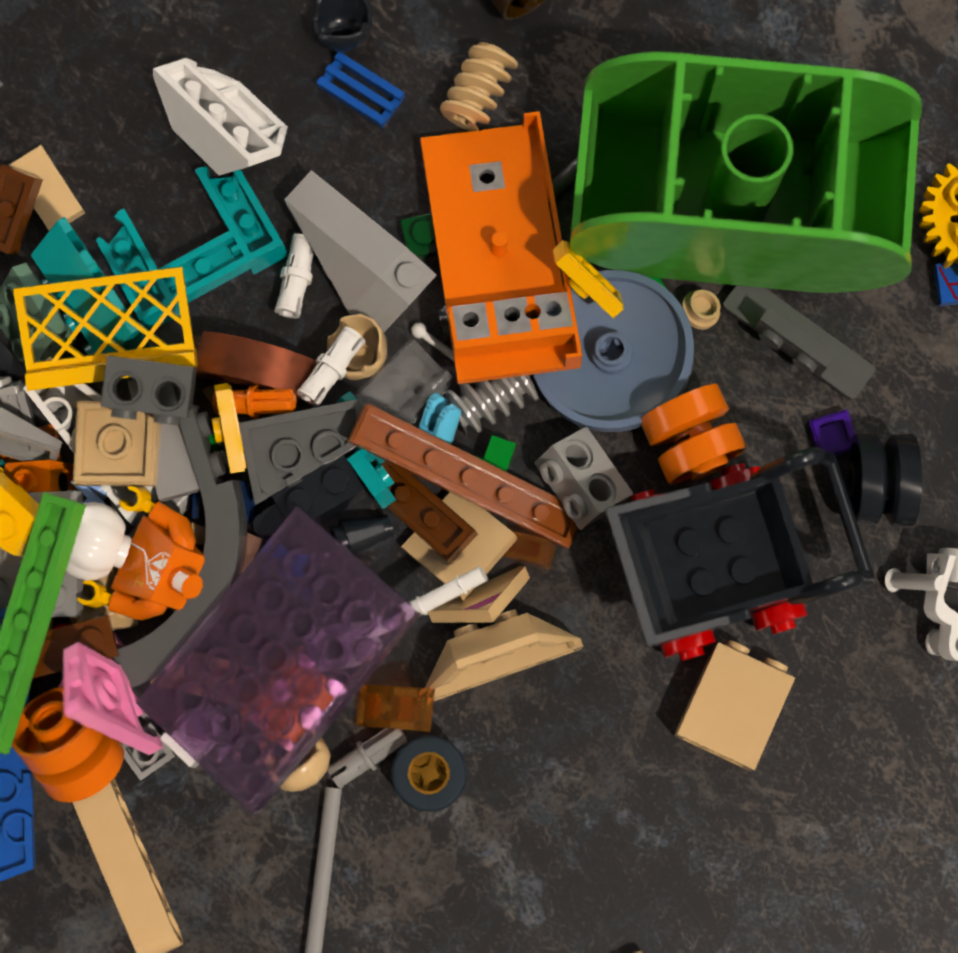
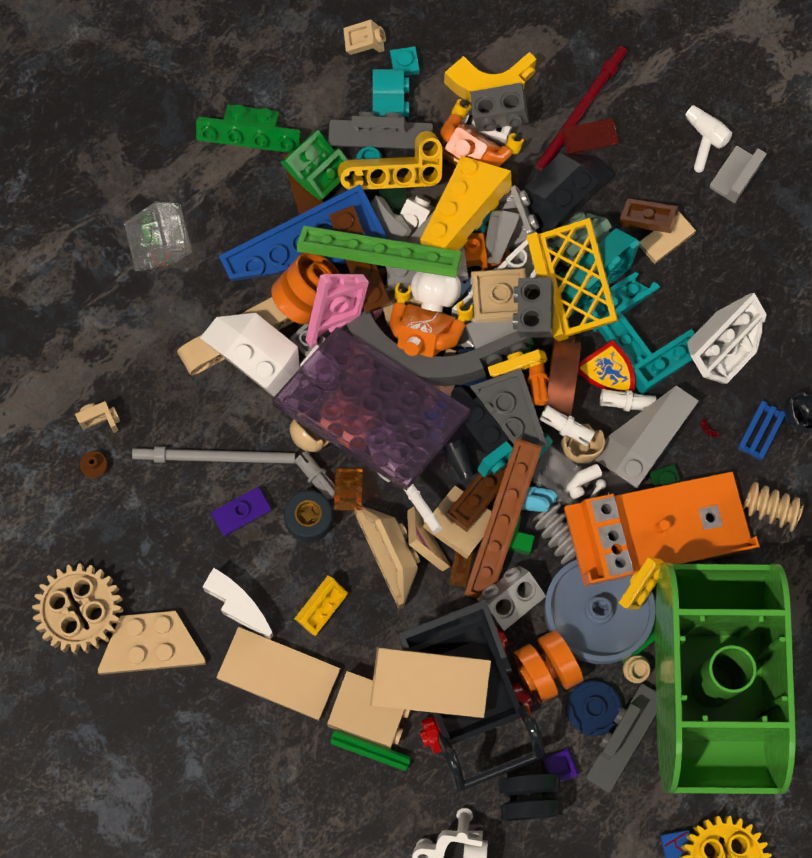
camera: 80 degrees right, 5 degrees down
none -> white wedge [200,313,301,405]
none -> white slope [203,568,273,640]
none -> dark purple plate [211,486,272,537]
none -> tan tile [216,627,340,721]
none -> yellow plate [294,576,349,636]
none -> green axle [330,730,411,771]
none -> tan tile [370,647,491,718]
none -> white arm [566,464,602,499]
none -> dark blue tile [566,680,622,737]
none -> shield [578,339,636,393]
none -> dark red leg [699,418,719,438]

